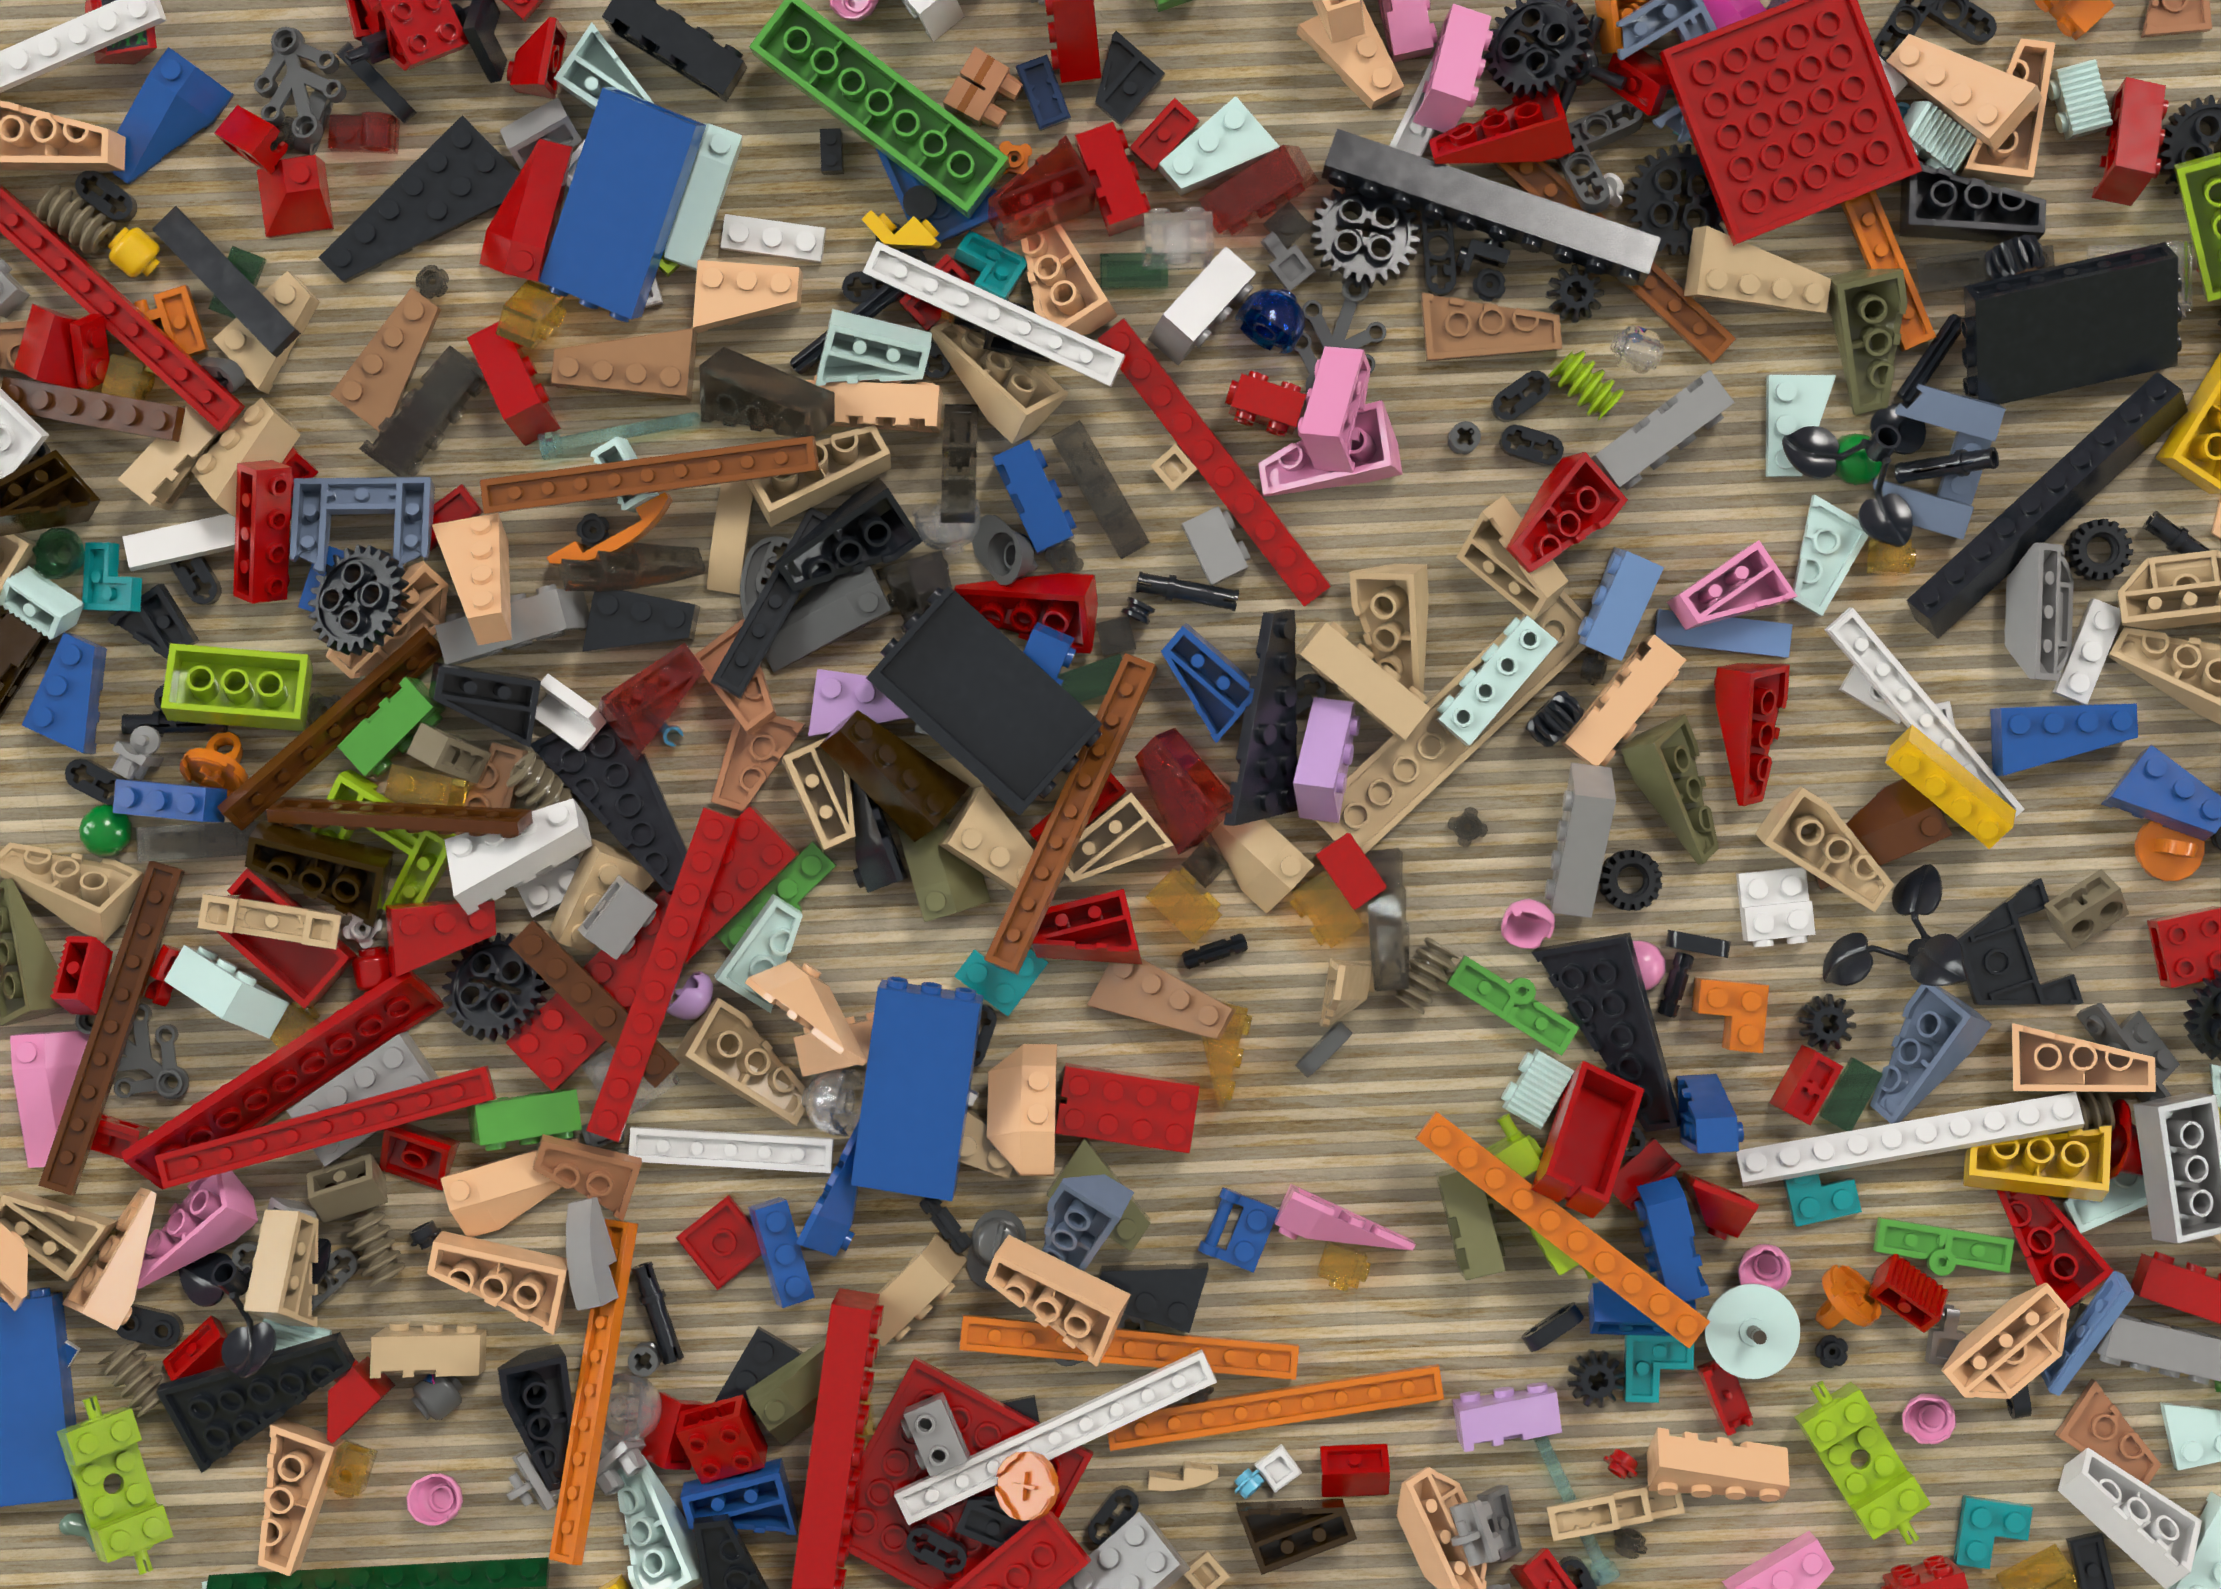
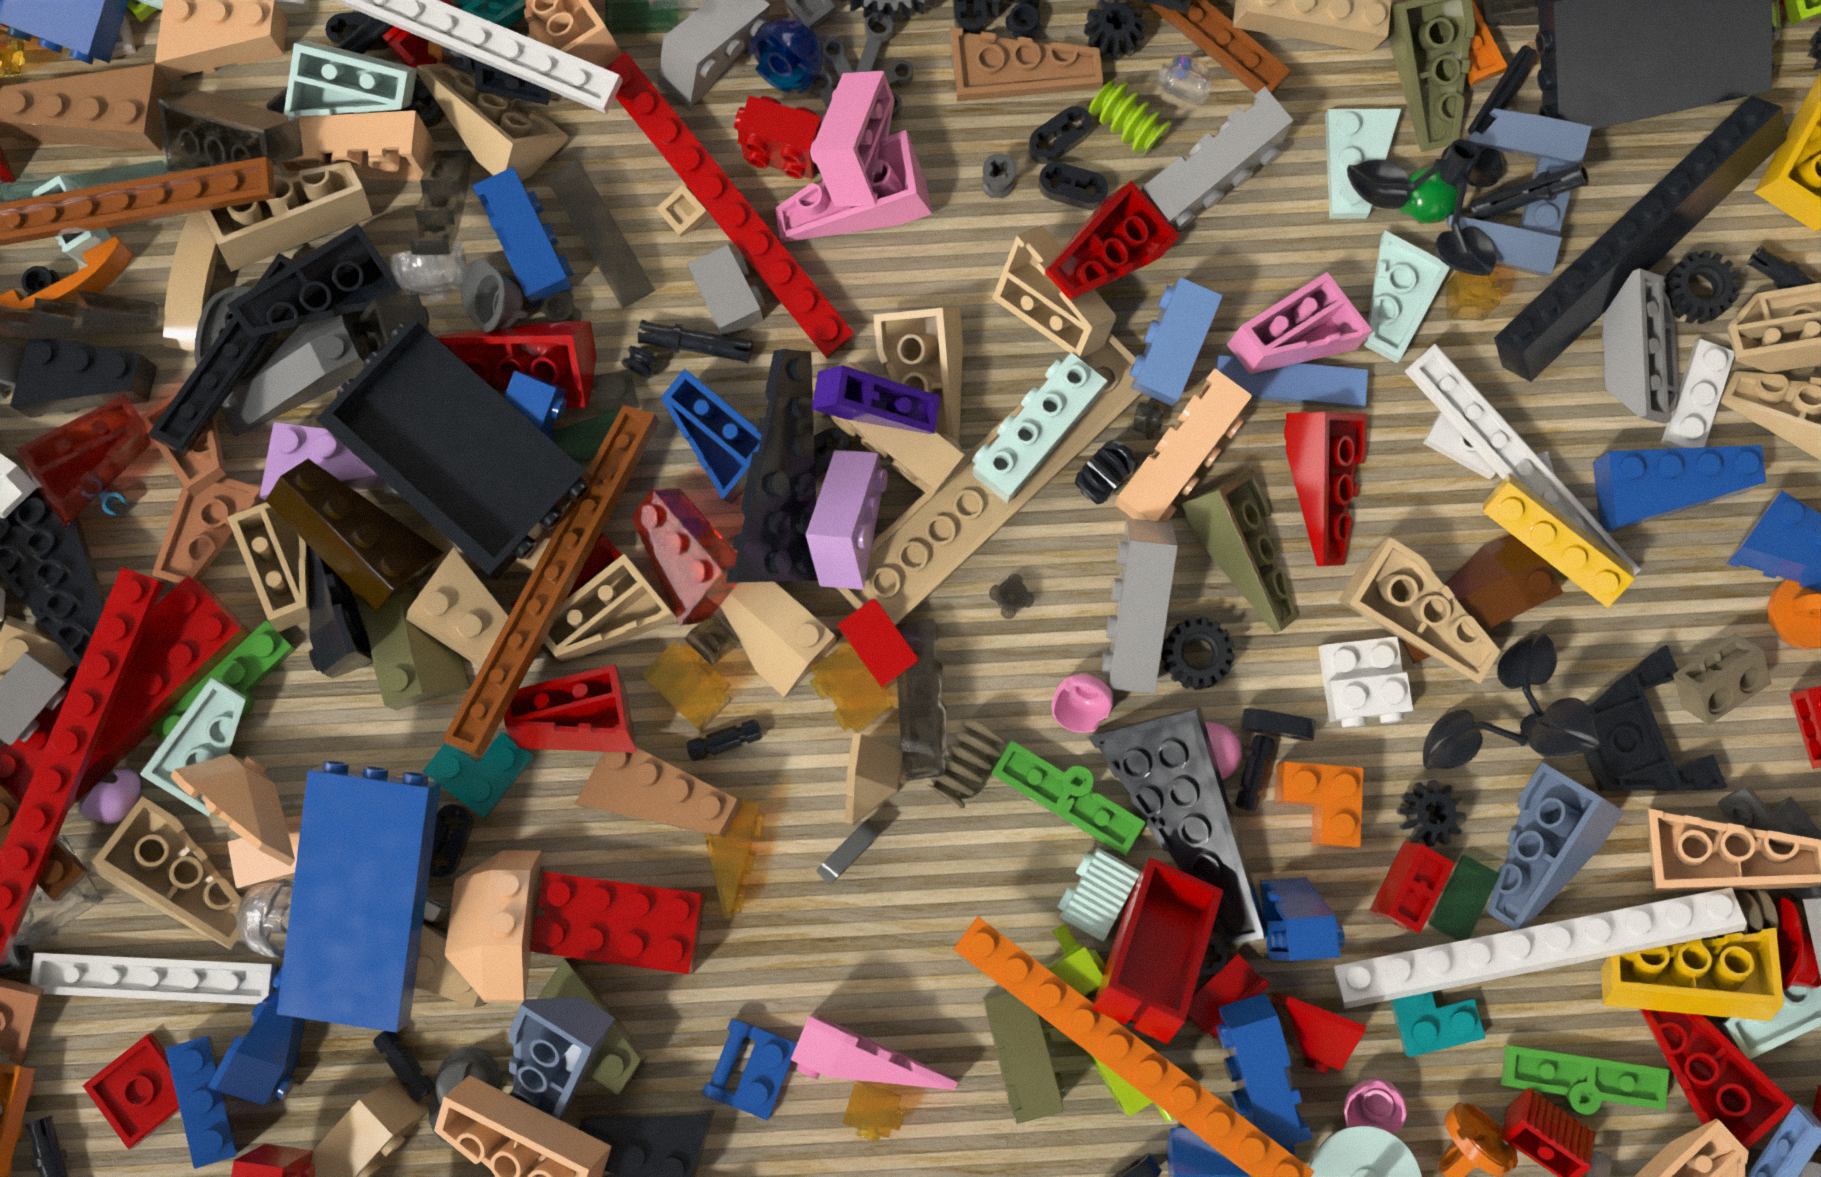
camera: 10 degrees left, 10 degrees down
none -> dark purple slope [812,365,940,434]

